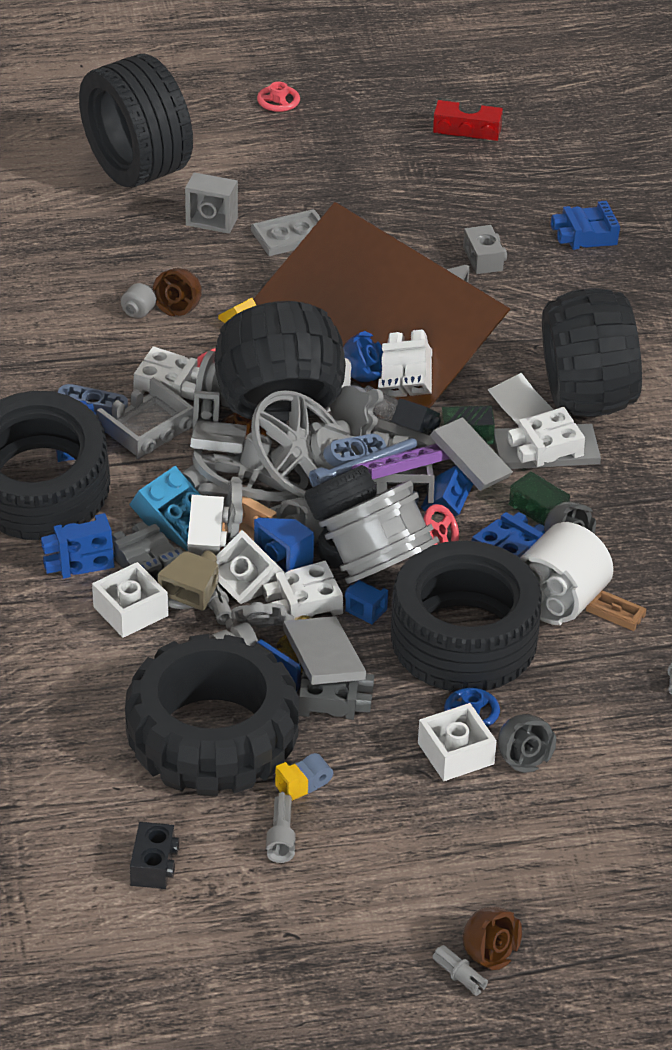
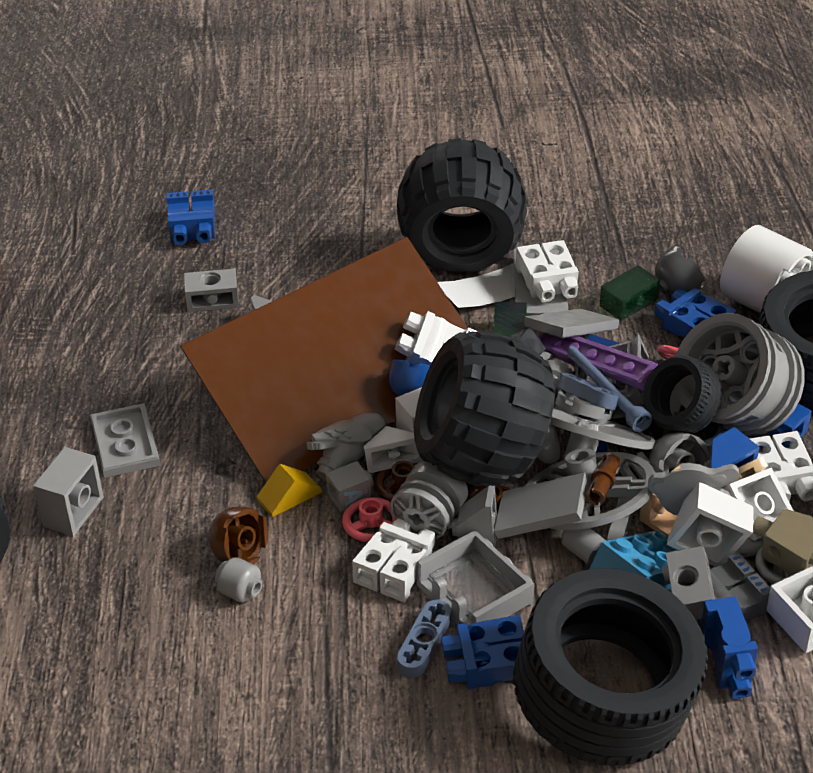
camera: 80 degrees left, 0 degrees up
none -> reddish brown pin [585,453,621,505]
none -> light grey brick [662,546,715,620]
none -> tan tile [733,456,768,483]

